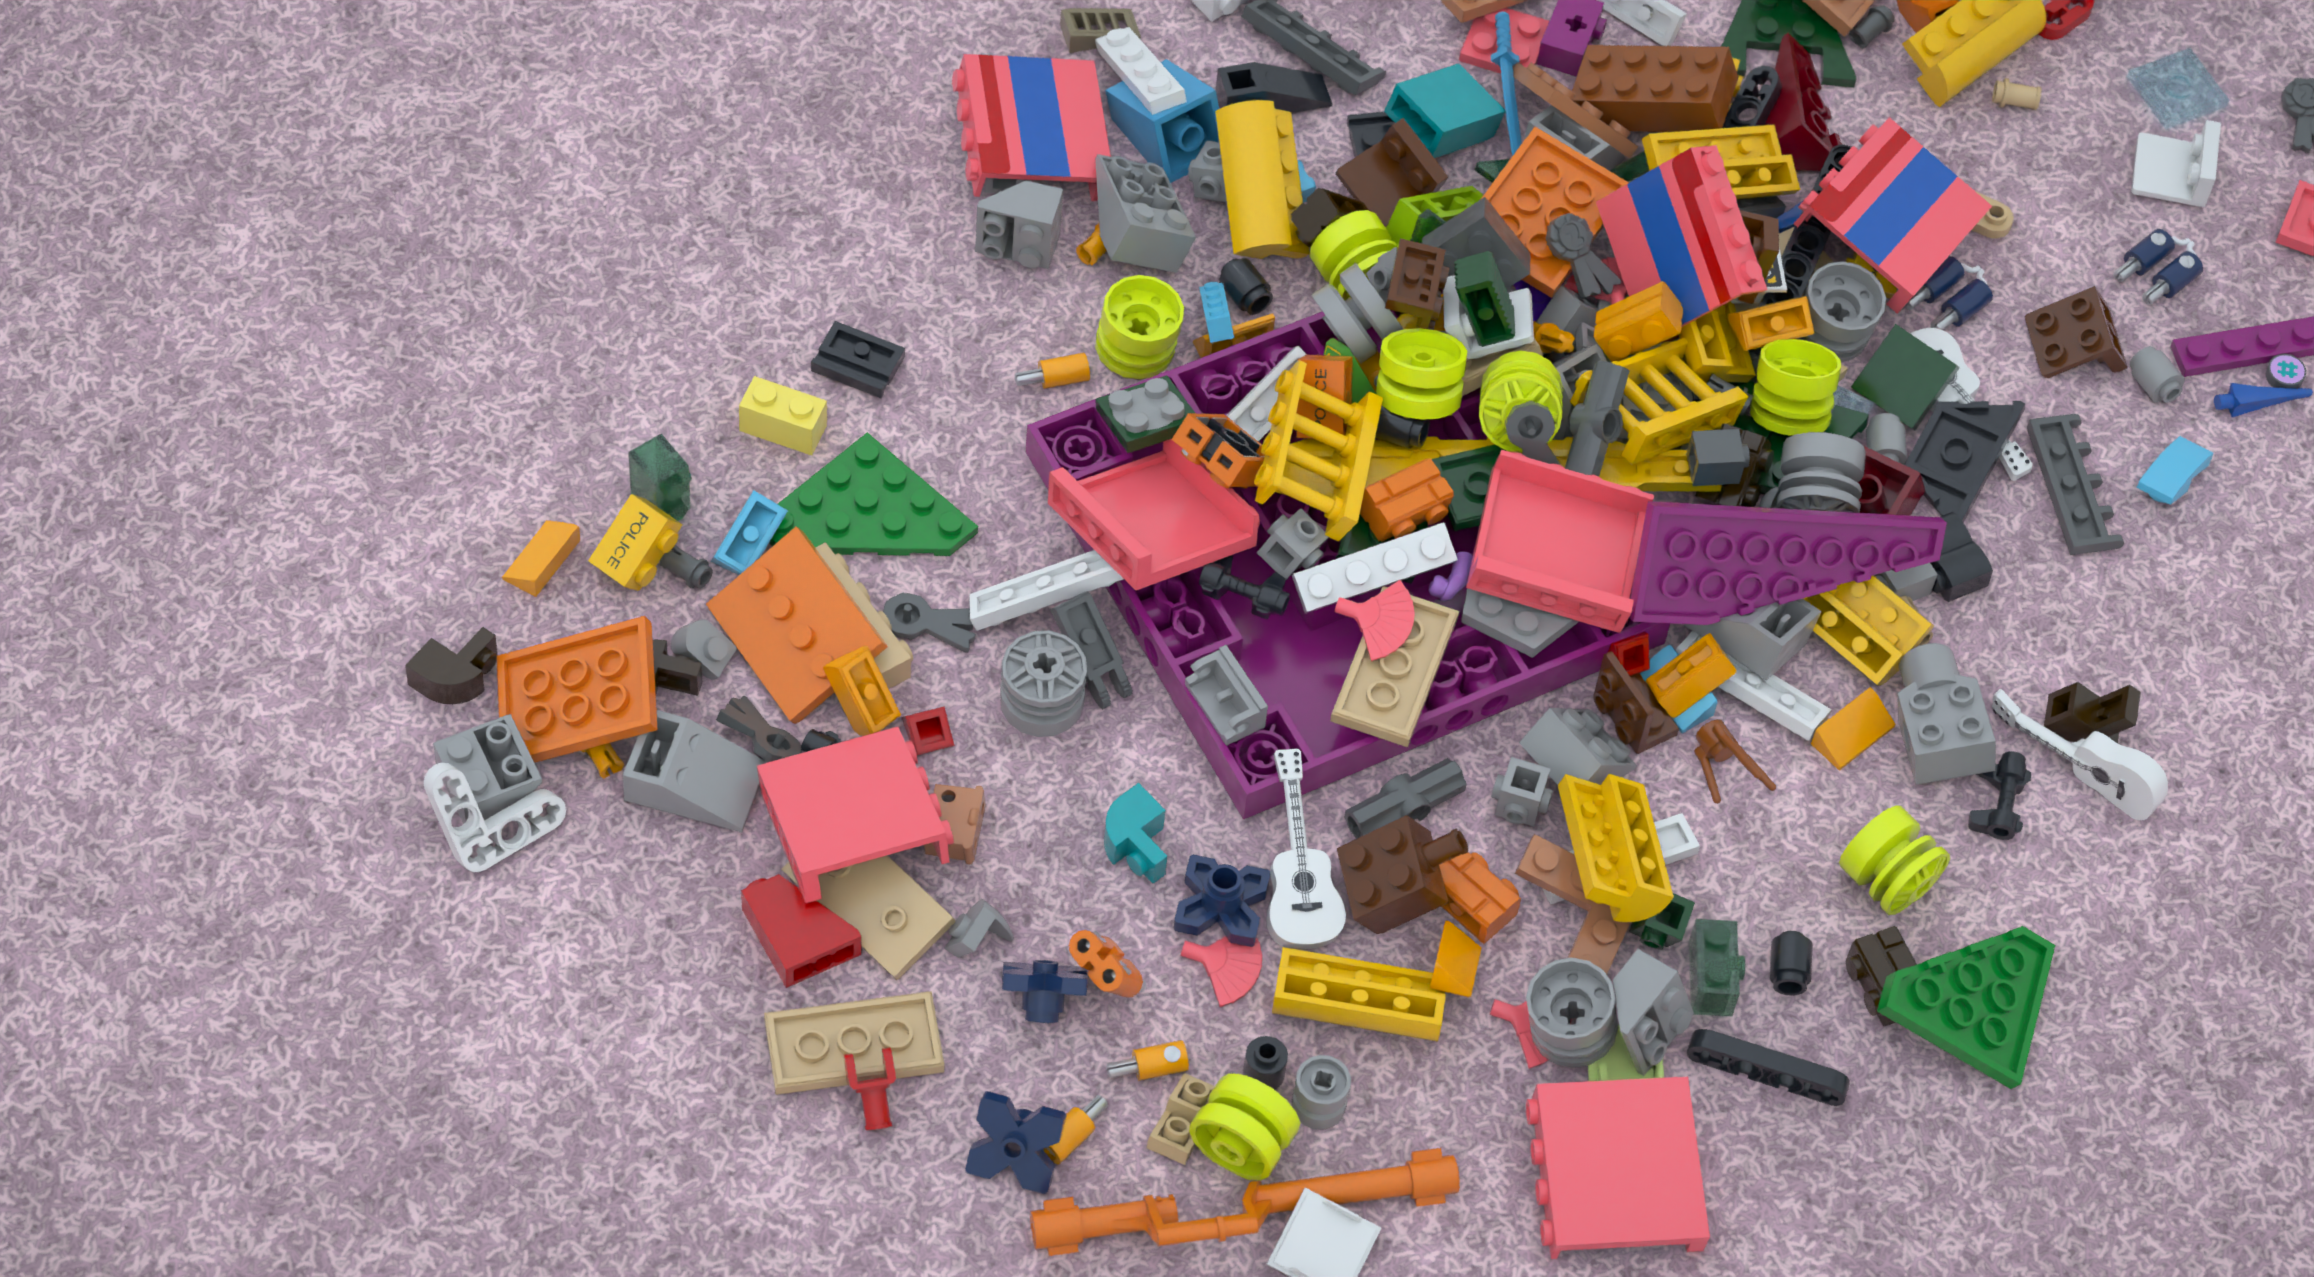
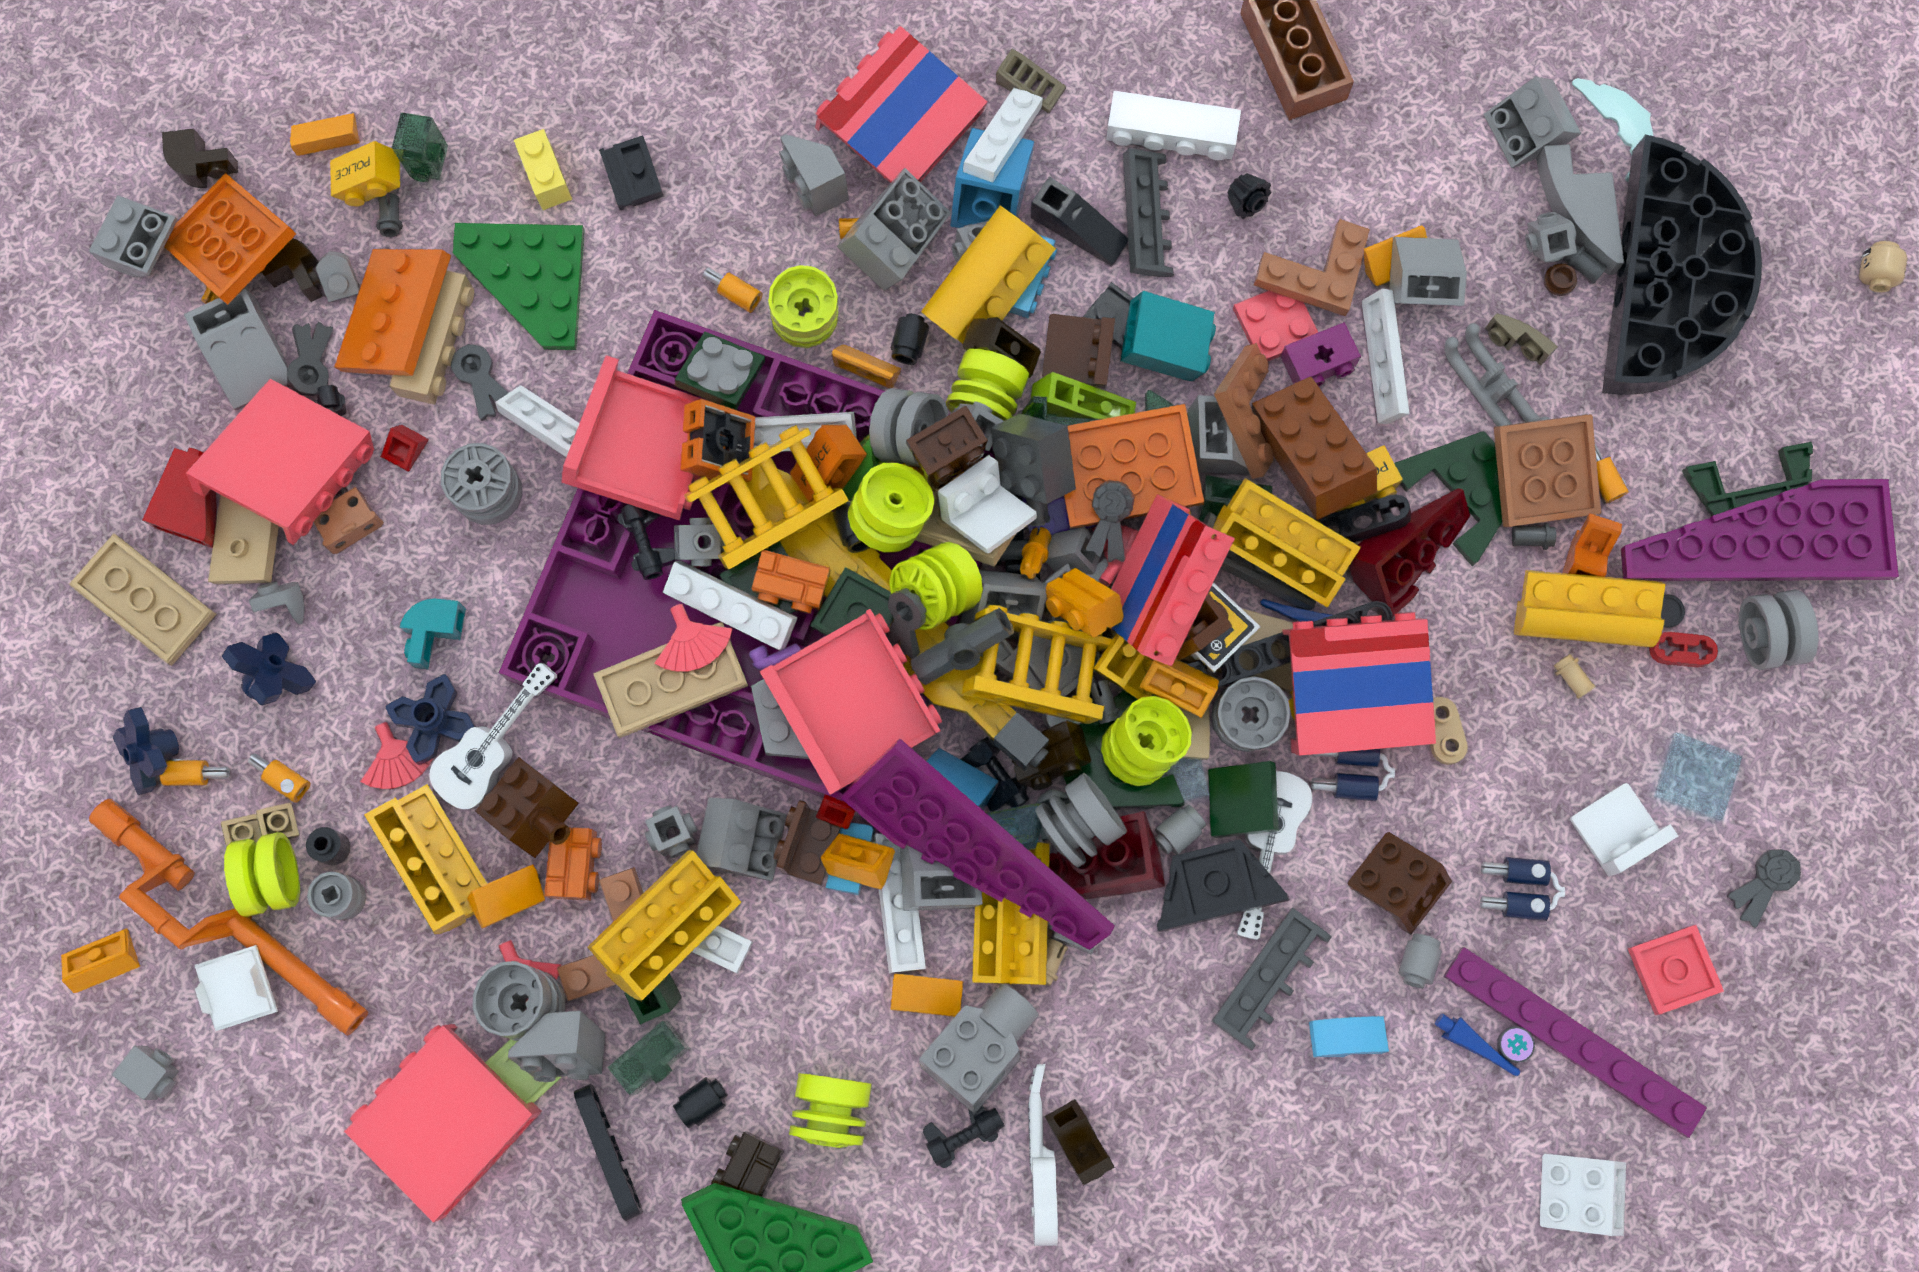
camera: 55 degrees right, 20 degrees up
white beam [424,763,566,872] -> none
medium azure slope [711,490,788,575] -> none
light orange slope [823,646,901,736] -> none
red piece [844,1047,896,1130] -> none
dark grey hinge [1050,591,1133,710] -> none
orange piece [1069,930,1147,998] -> none
light grey hinge [1185,645,1268,746] -> none
medium azure piece [1199,282,1234,343] -> none
dark grey piece [1344,758,1467,839] -> none
dark green brick [1454,251,1515,347] -> none
dark azure sword [1490,12,1522,156] -> none
dark orange plant [1694,719,1776,804] -> none
black brick [1930,512,1993,602] -> none

